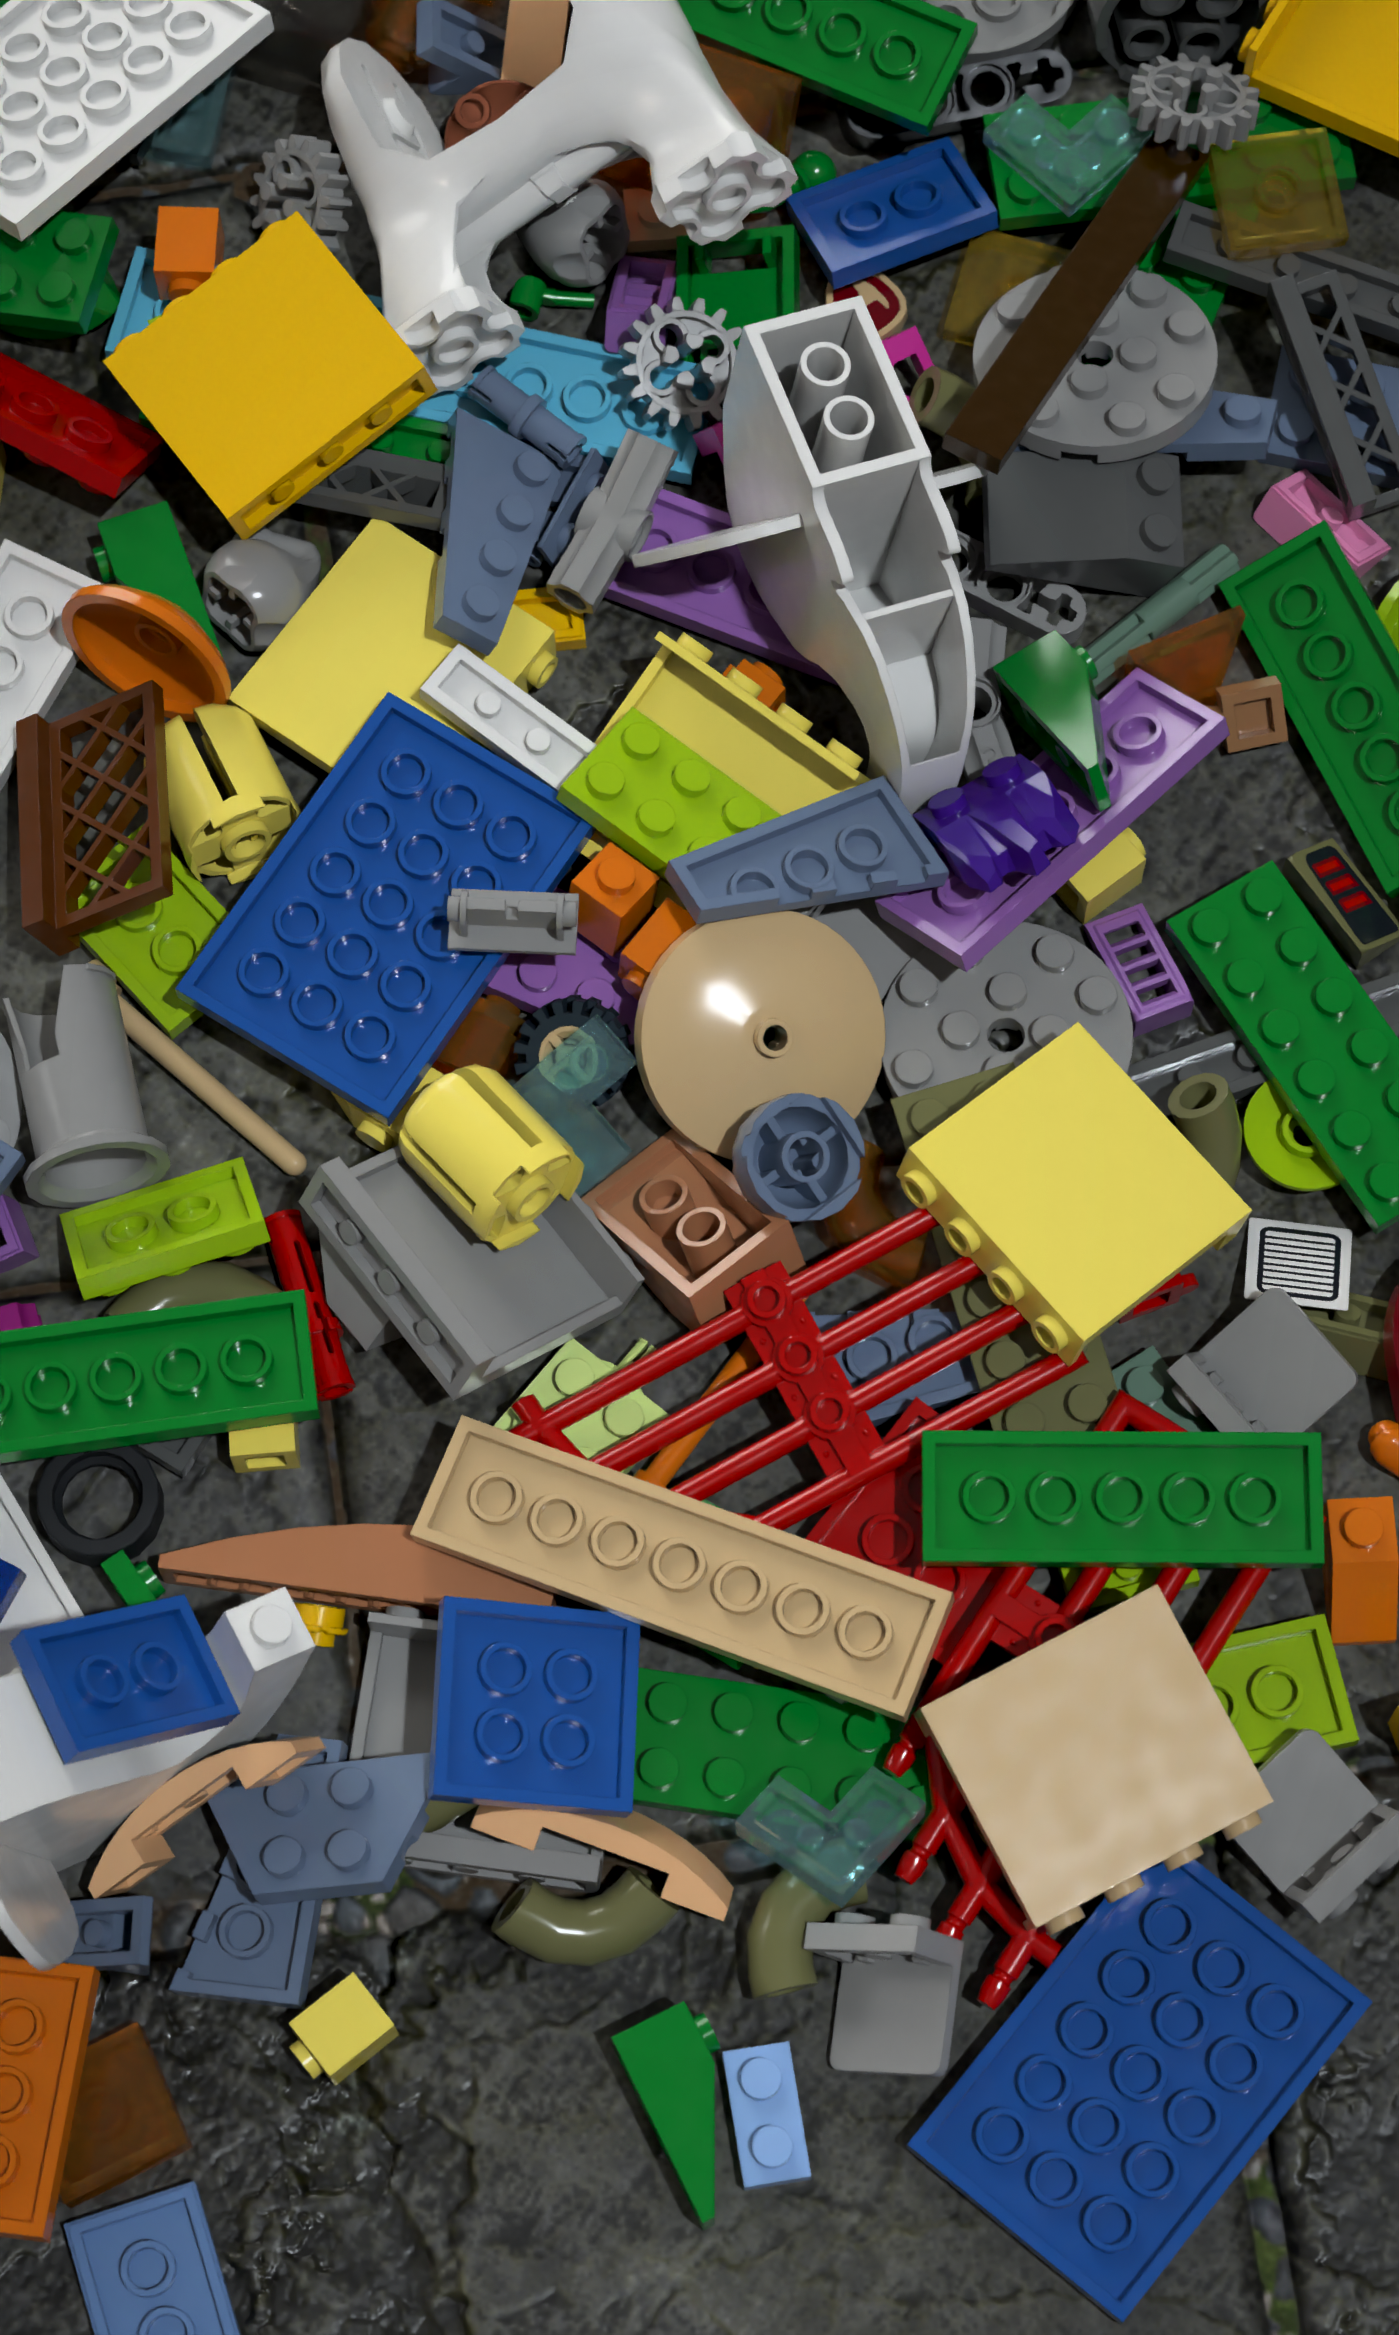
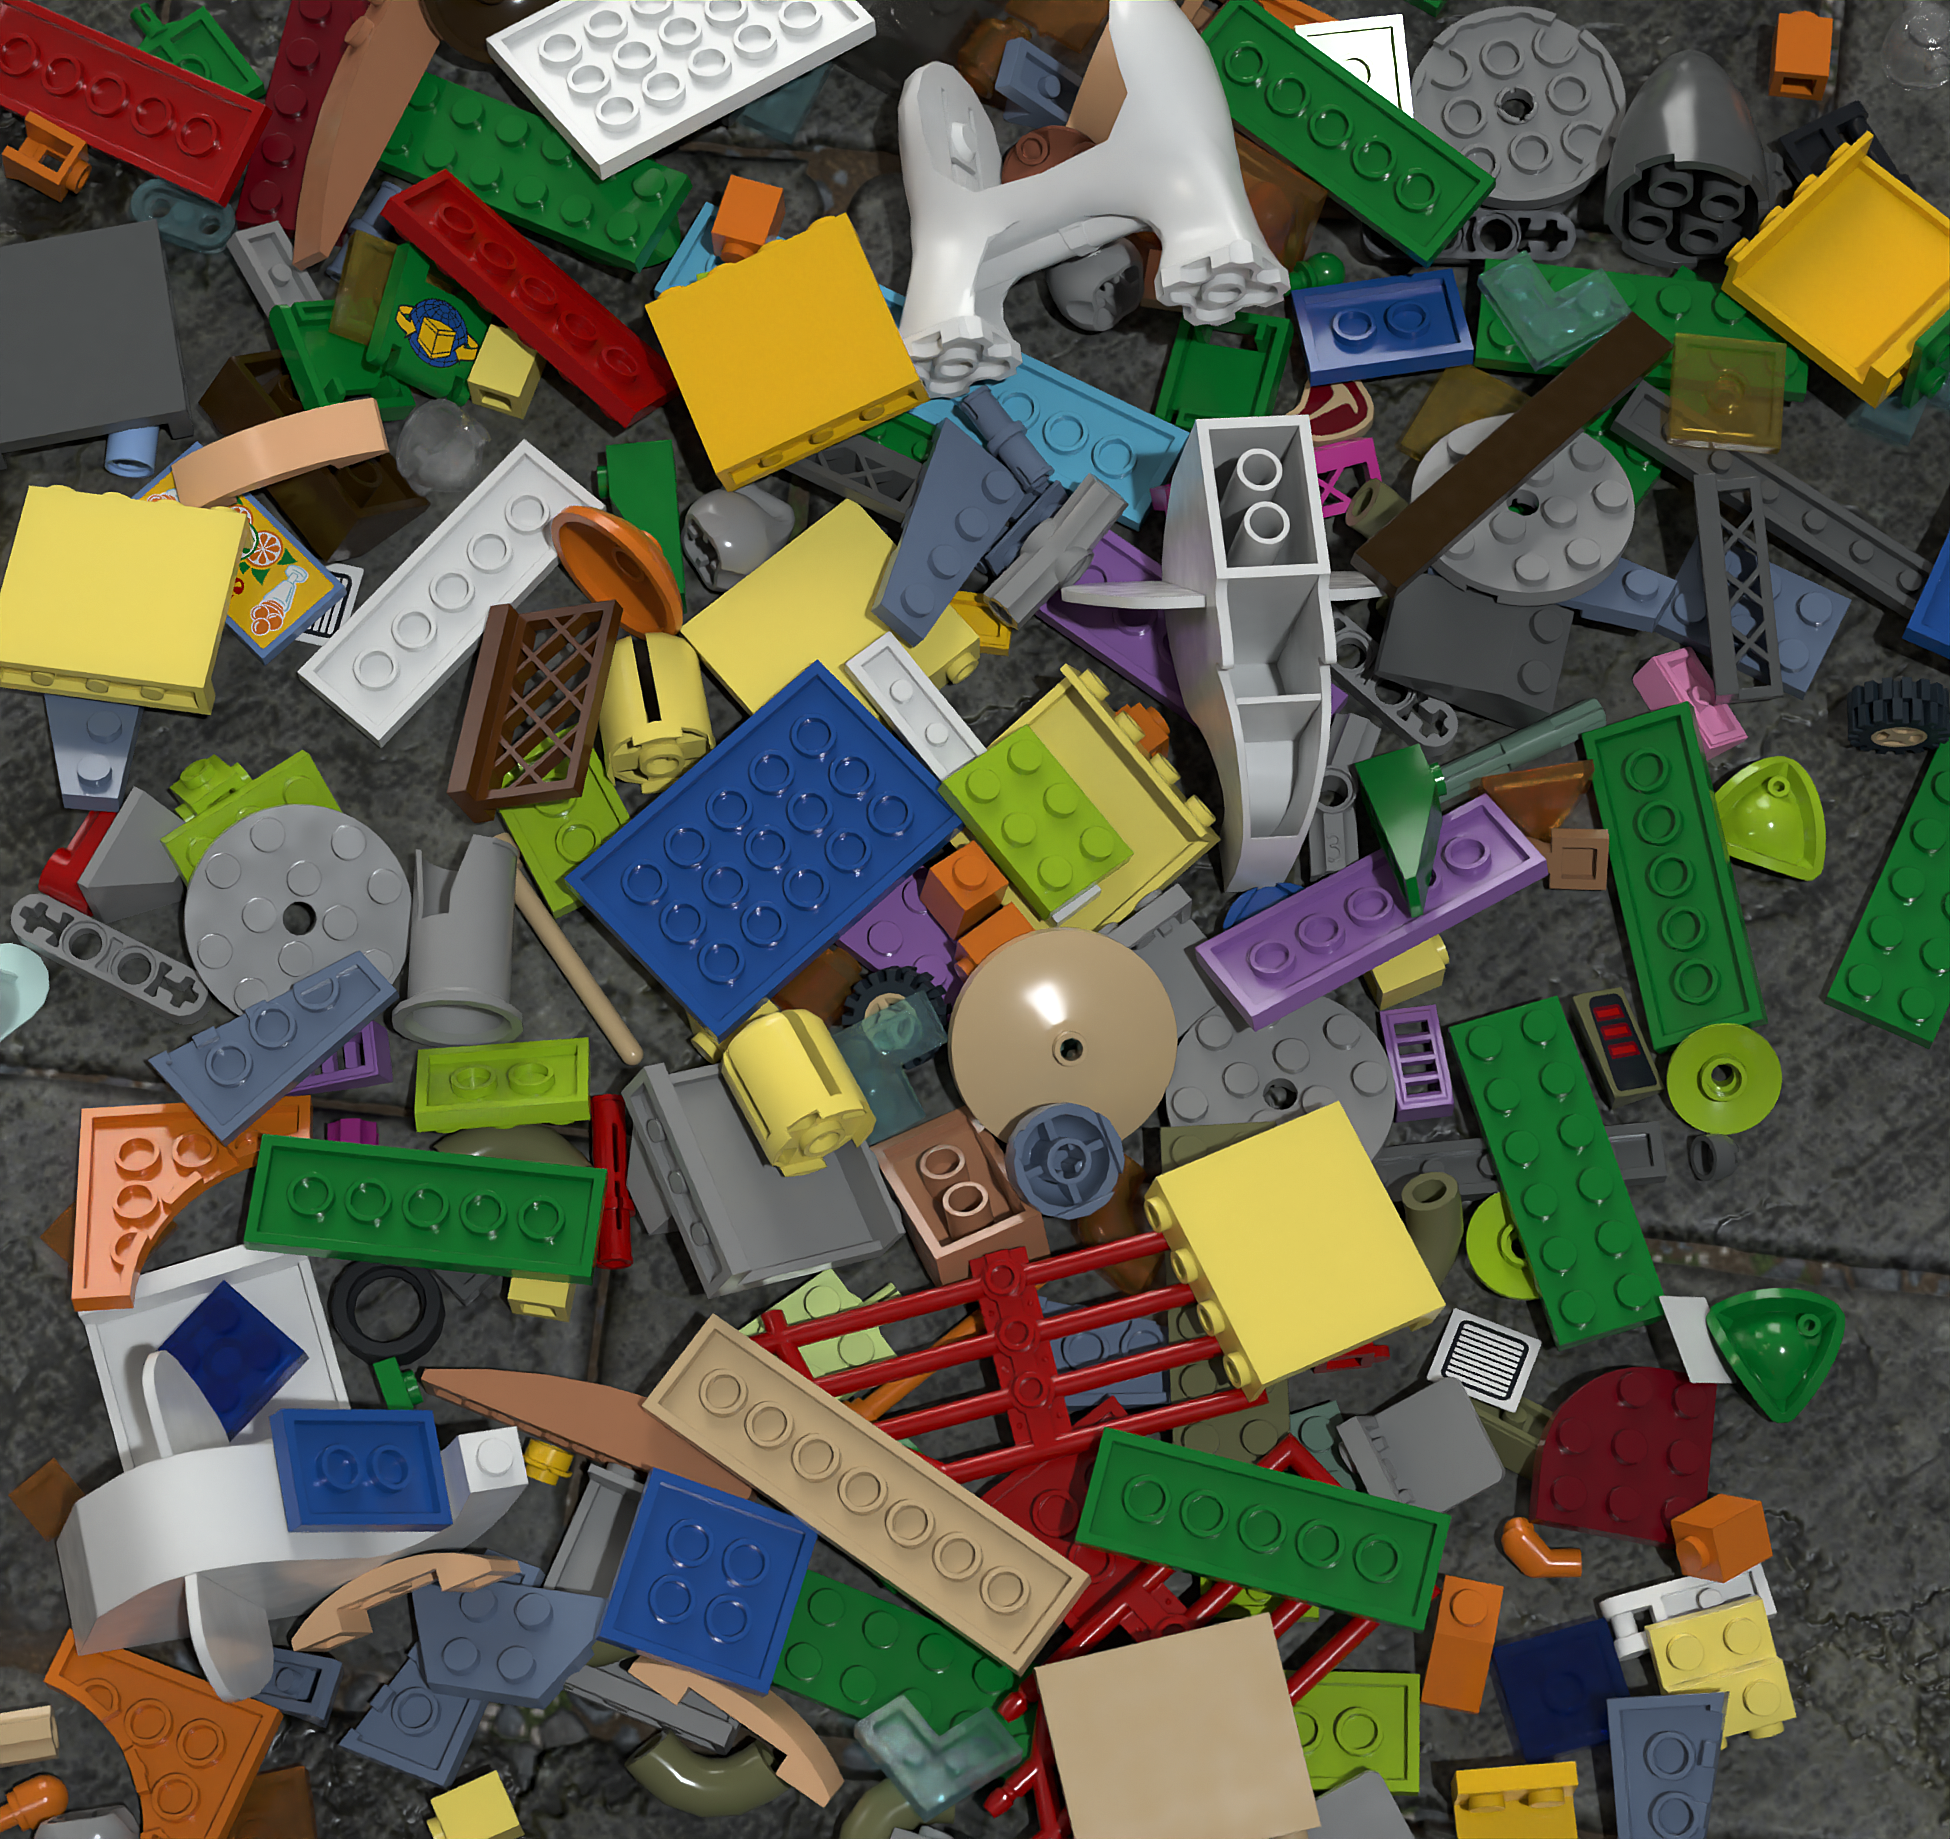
camera: 15 degrees right, 0 degrees up
light grey gear [250,135,352,252] -> none
light grey hinge [447,888,579,956] -> none
green hand [508,275,594,321] -> none
medium lavender slope [605,256,676,353] -> none
light grey gear [617,296,742,432] -> none
sand blue wing [665,775,949,924] -> none
dark purple plate [912,753,1080,893] -> none
light grey gear [1127,53,1260,153] -> none

